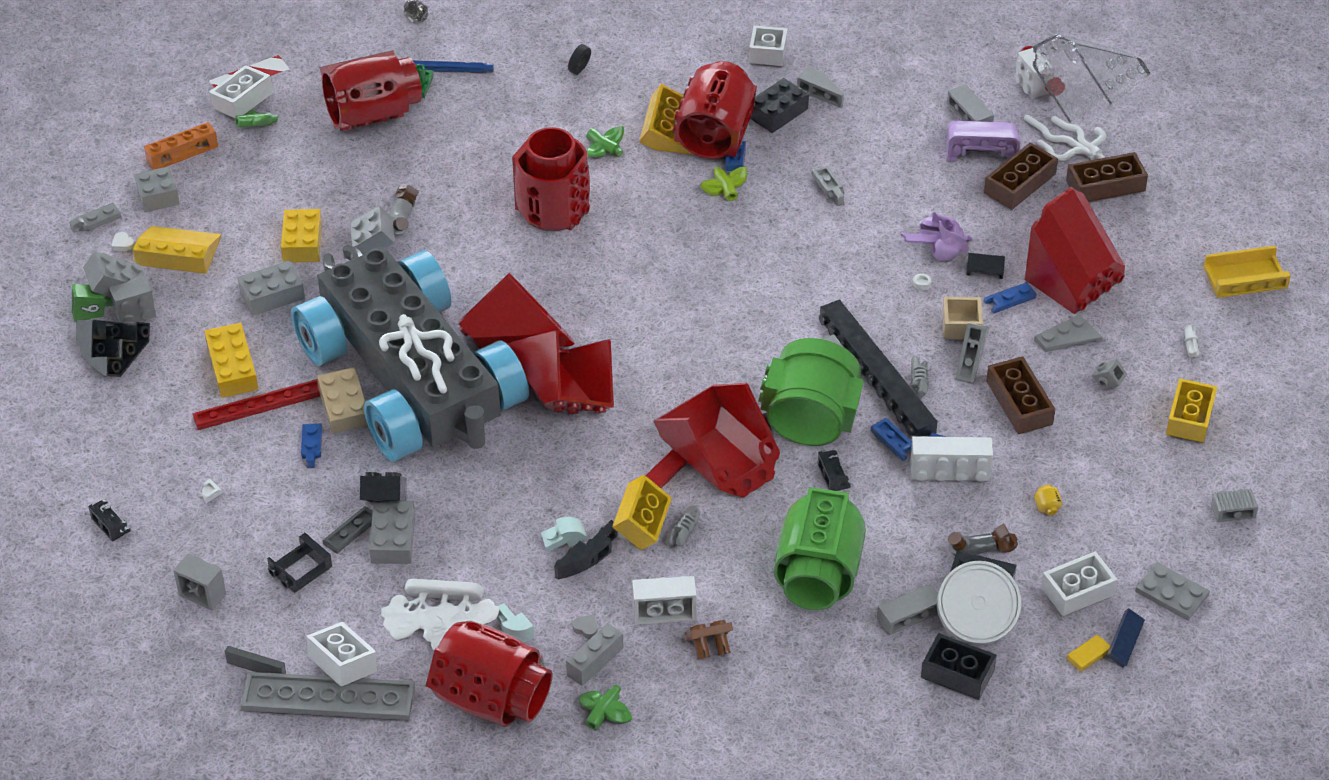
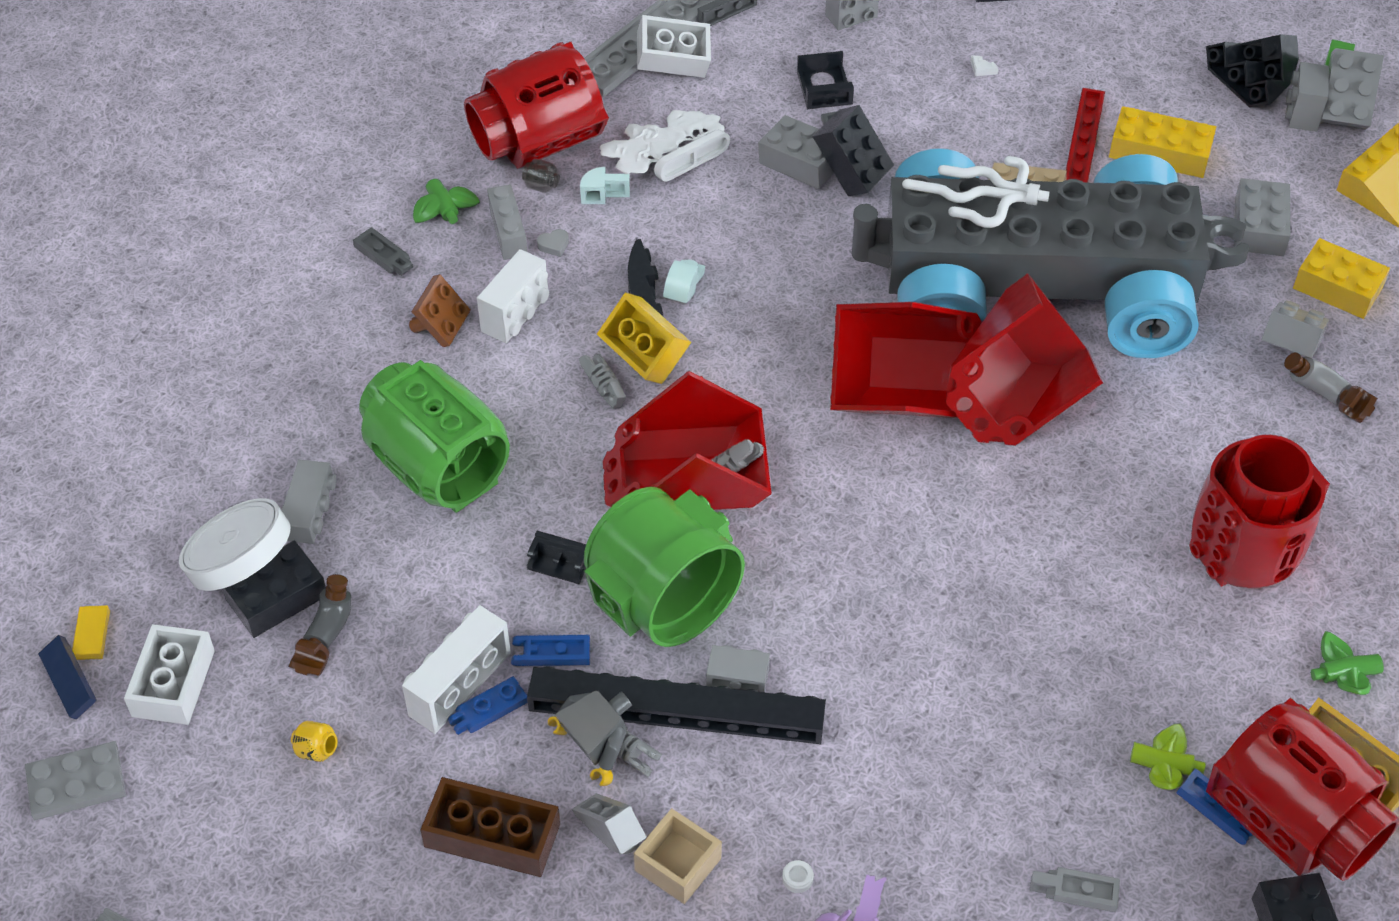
camera: 125 degrees right, 5 degrees up
blue hinge [301,423,322,468] -> none
black brick [921,633,997,700] -> none
none -> dark grey hinge [353,227,413,276]
none -> dark grey torso [547,691,632,786]
none -> light grey hinge [712,439,764,472]

